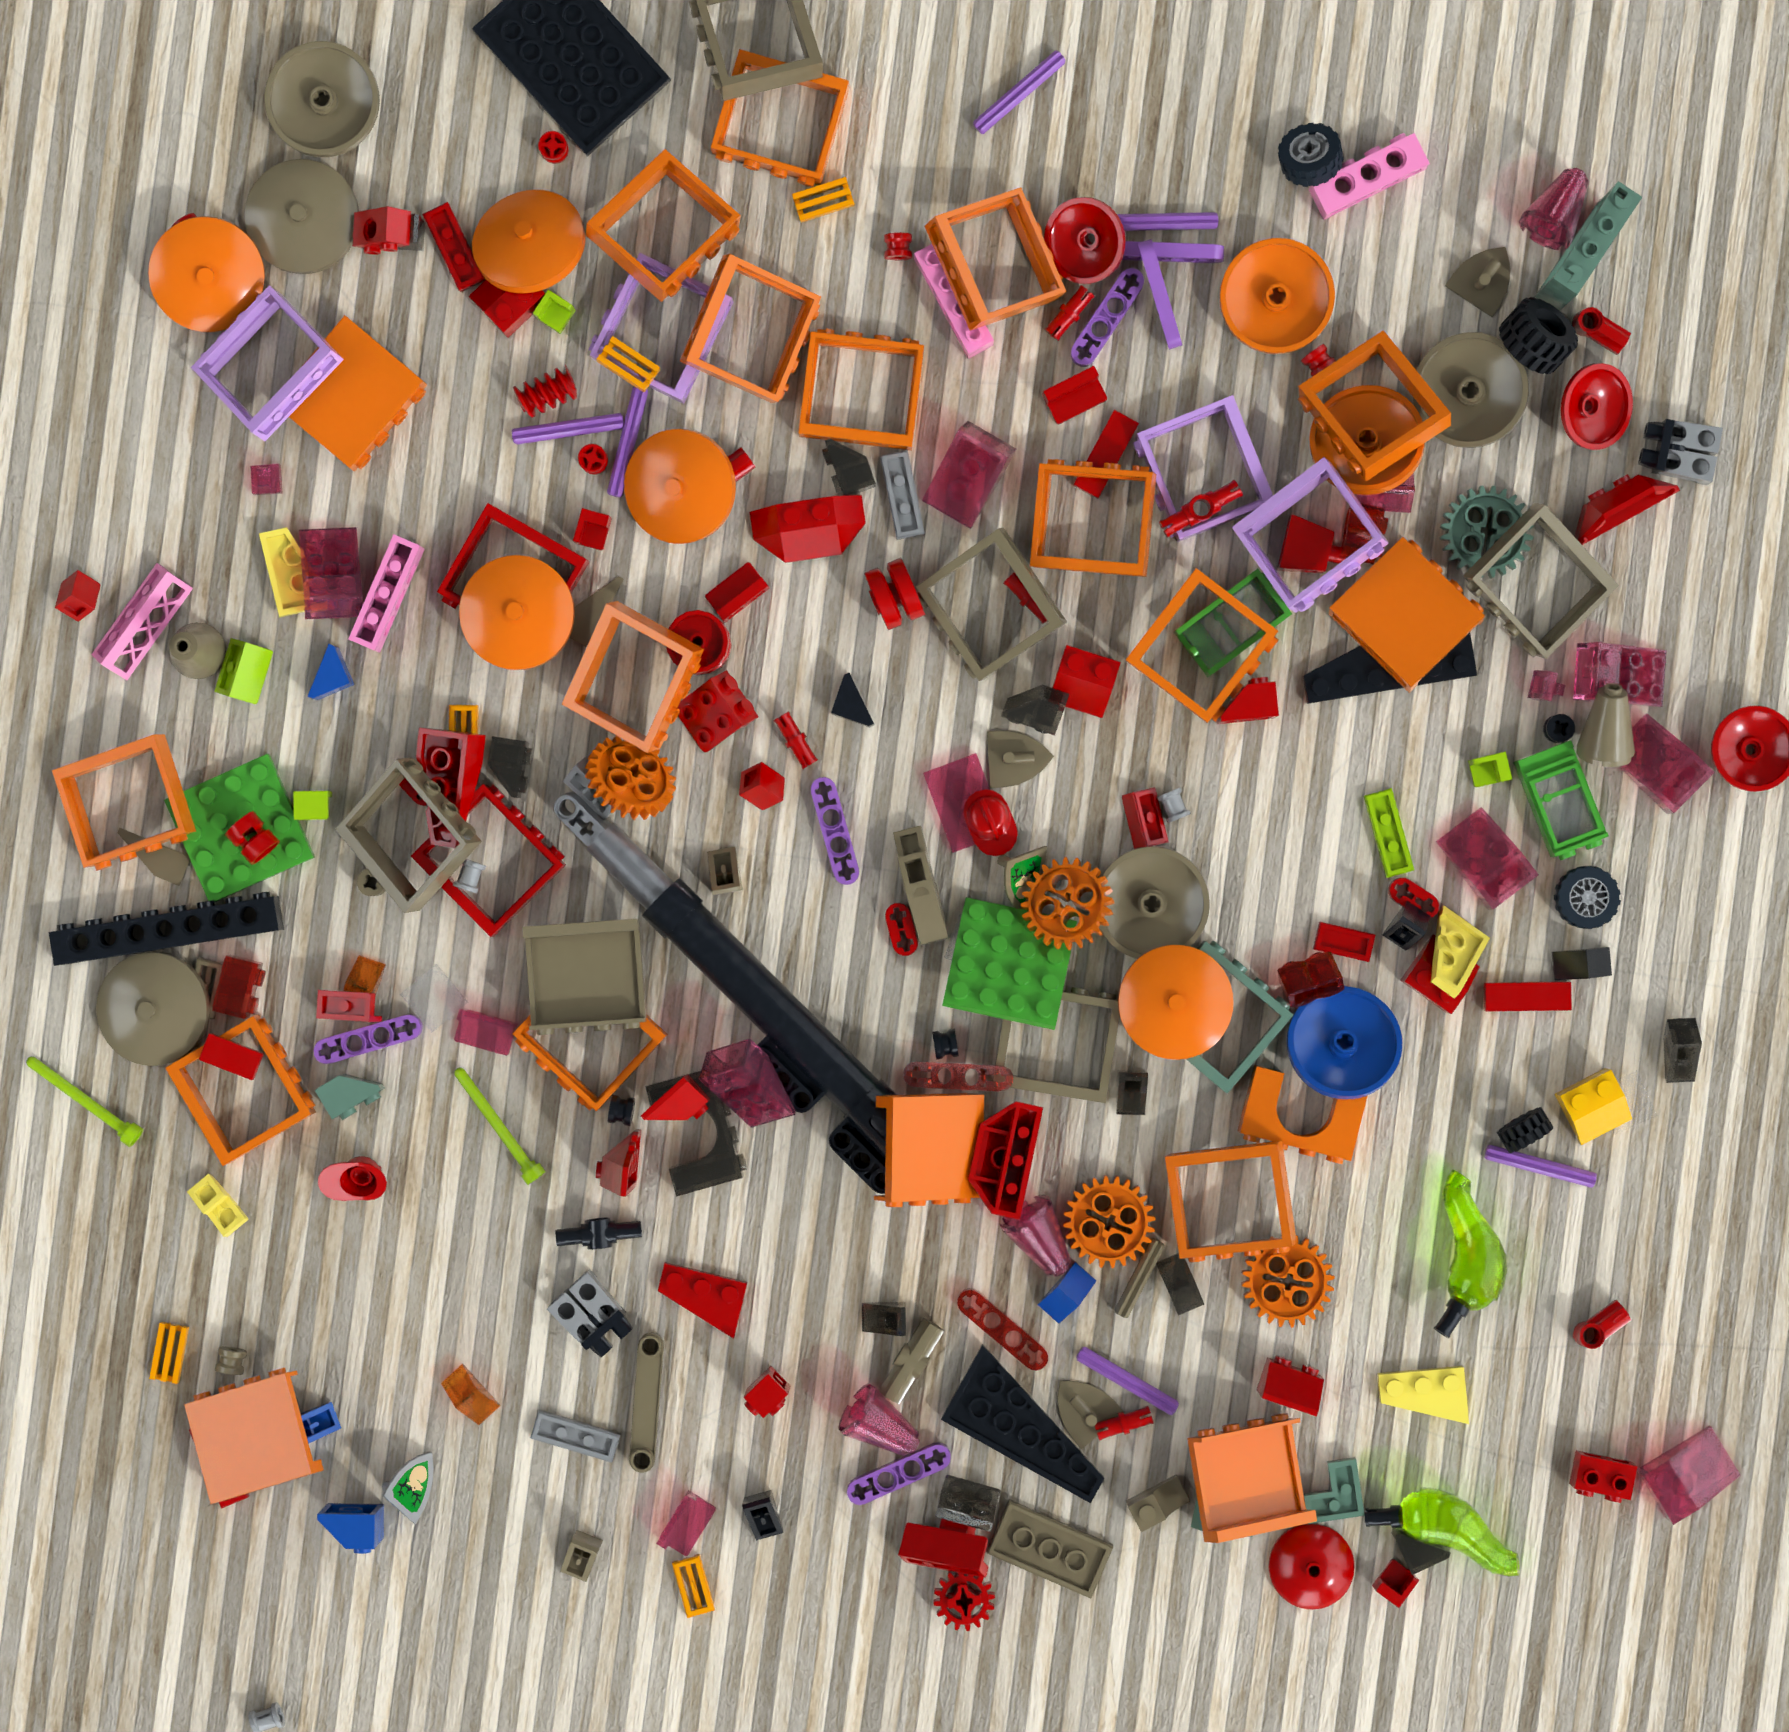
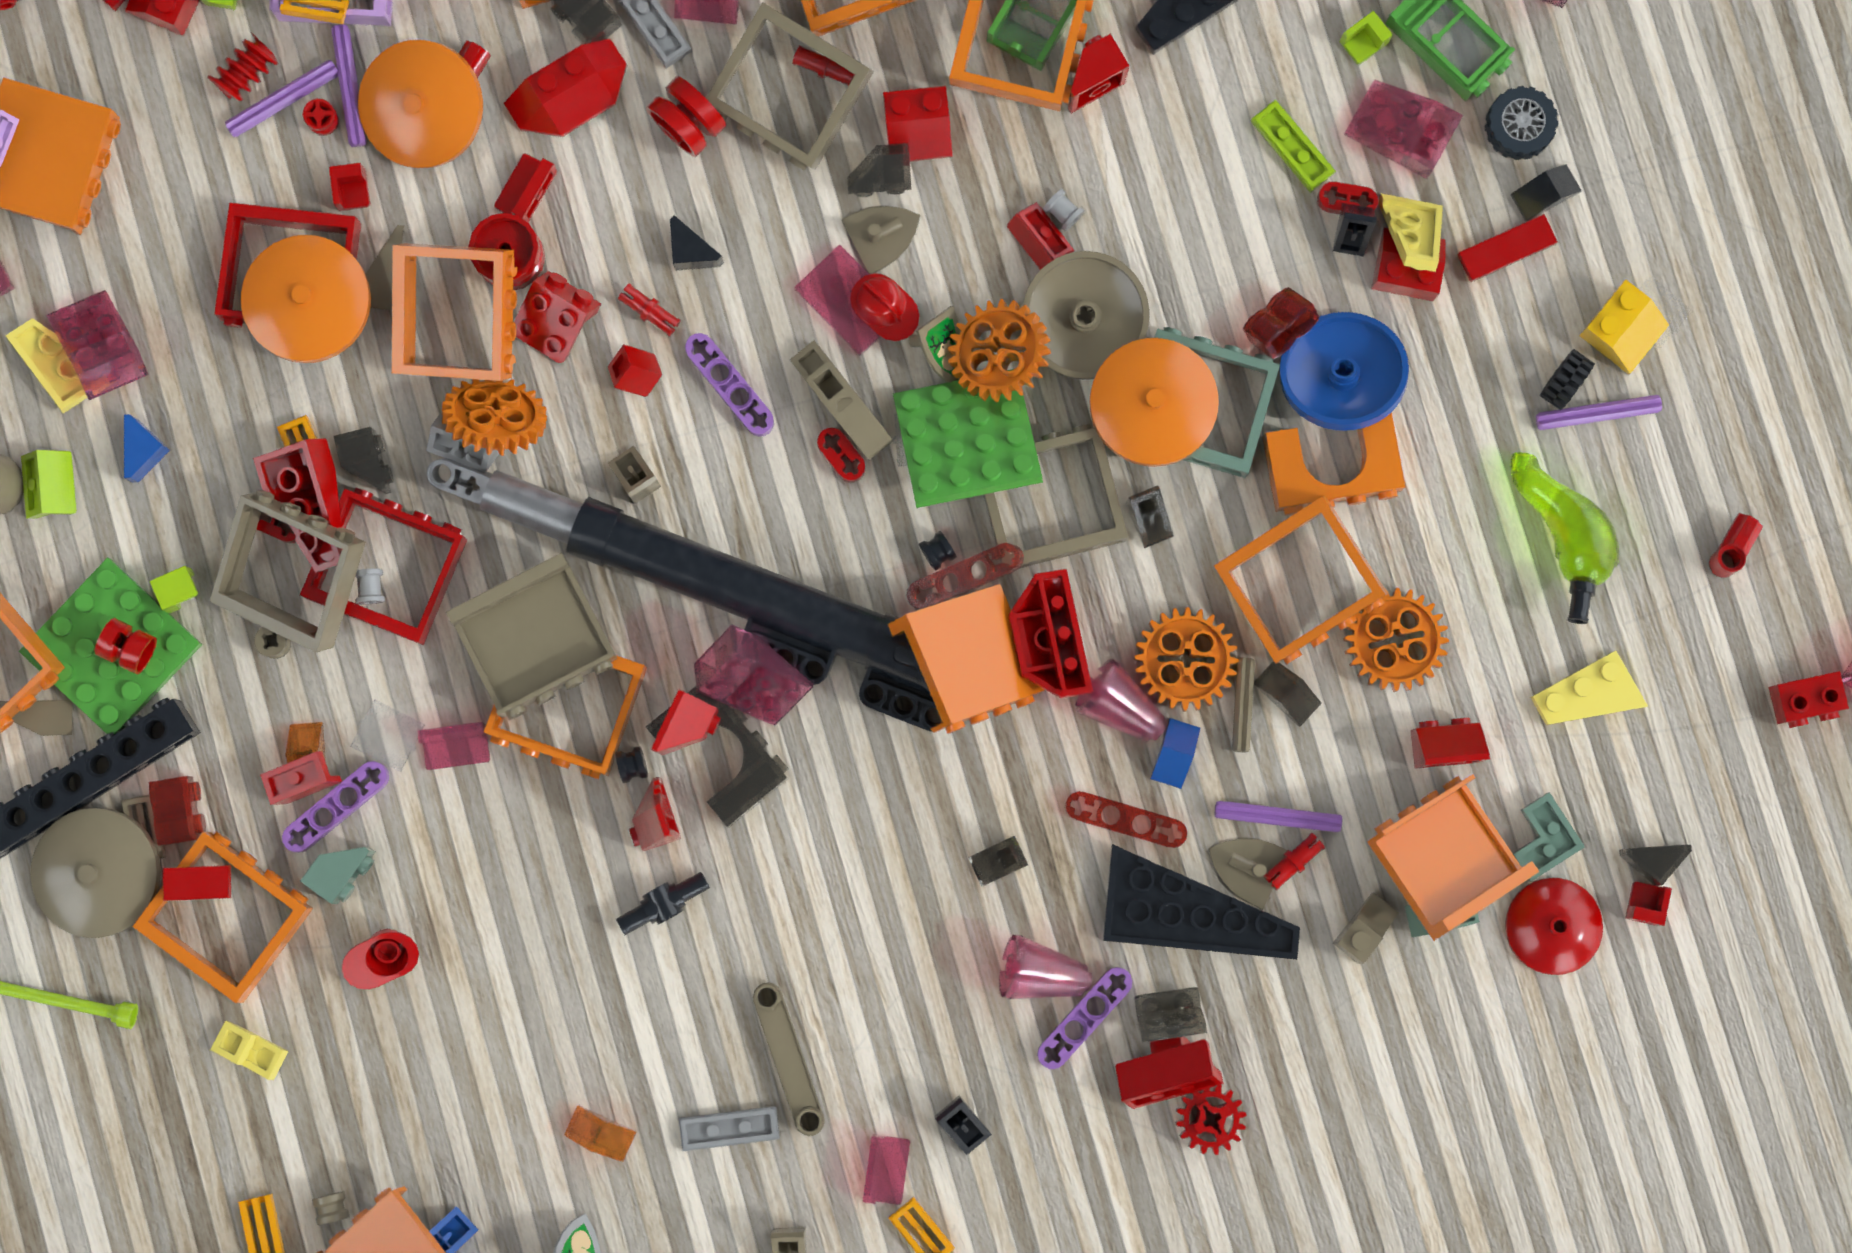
camera: 20 degrees left, 5 degrees down
bright pink brick [348,534,425,653] -> none
lime piece [454,1068,546,1185] -> none
light grey hips [547,1269,633,1357] -> none
red wing [658,1262,748,1339] -> none
red brick [743,1366,791,1418] -> none
dark tan piece [879,1318,944,1404] -> none
dark tan tile [986,1499,1114,1599] -> none
red tile [1313,922,1376,962] -> none
clear neon green animal [1365,1487,1520,1577] -> none
clear smoke slope [1663,1018,1702,1083] -> none

